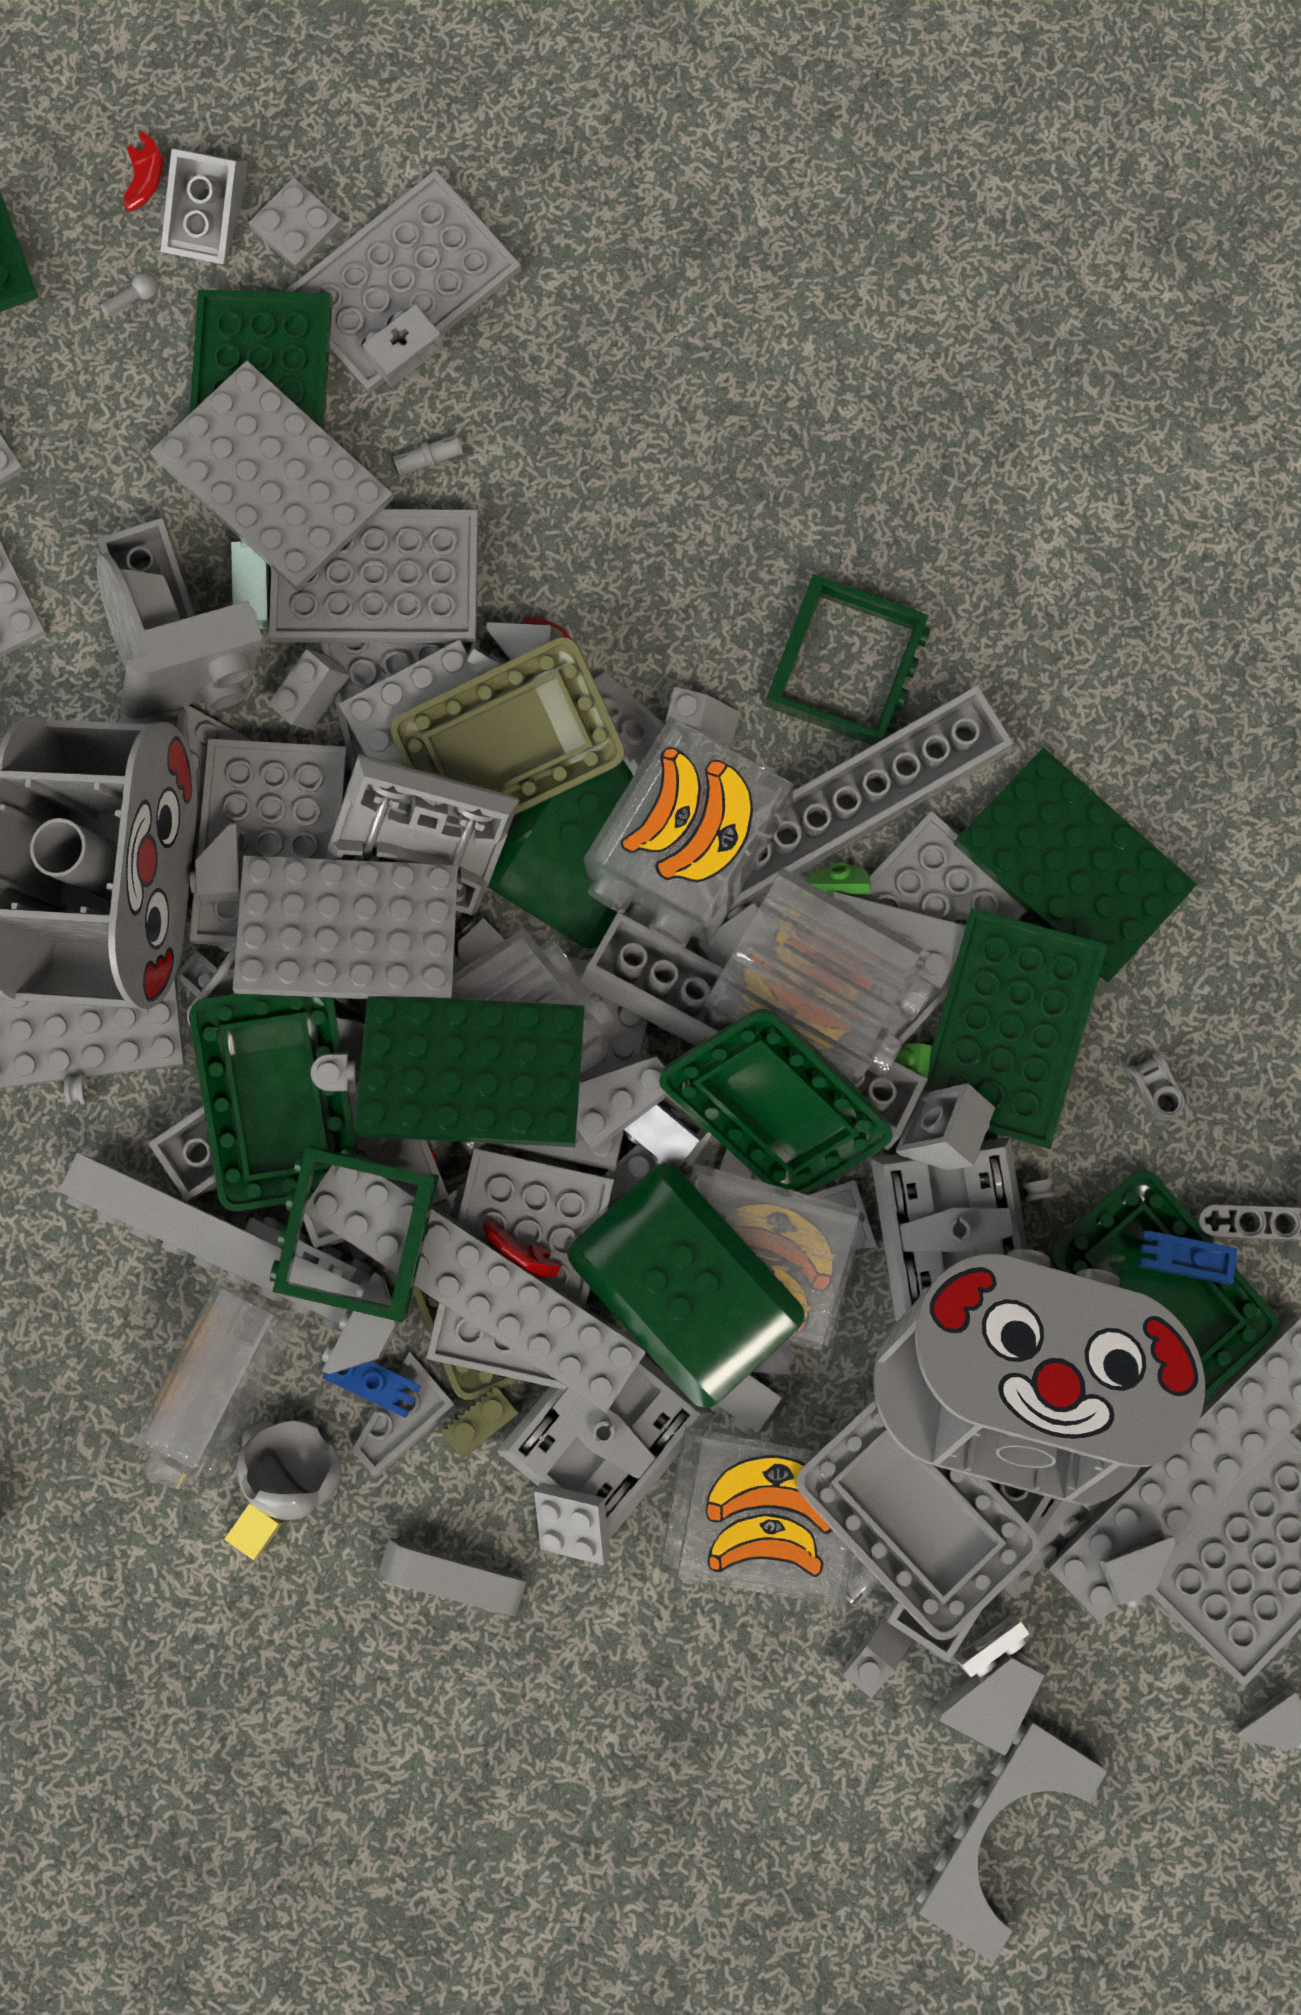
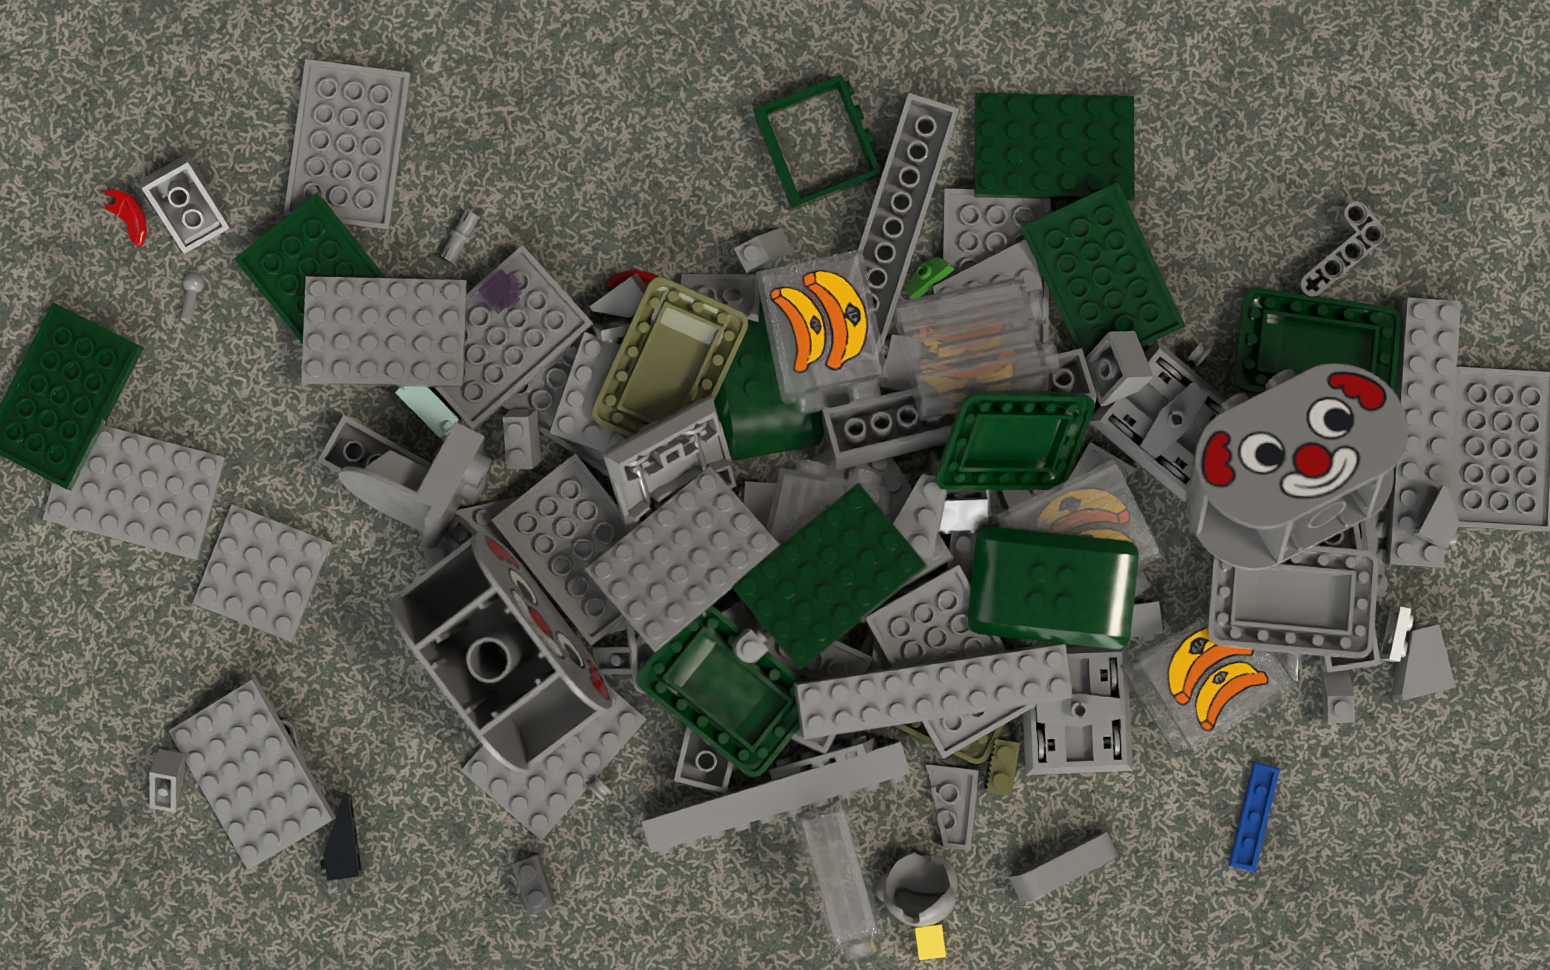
camera: 45 degrees left, 5 degrees up
light grey slope [190,824,242,903] -> none
light grey plate [248,177,343,270] -> none
dark green window [270,1146,439,1322] -> none
light grey slope [321,1273,399,1374] -> none
blue hinge [322,1362,421,1418] -> none
light grey brick [362,304,443,387] -> none
red piece [482,1219,562,1277] -> none
light grey plate [534,1483,610,1565] -> none
bright green plate [895,1043,931,1079] -> none
light grey arch [914,1718,1108,1963] -> none
light grey piece [1126,1052,1185,1122] -> none
blue hinge [1138,1231,1237,1285] -> none
none -> clear purple brick [477,269,522,314]
none -> blue tile [1228,762,1280,872]

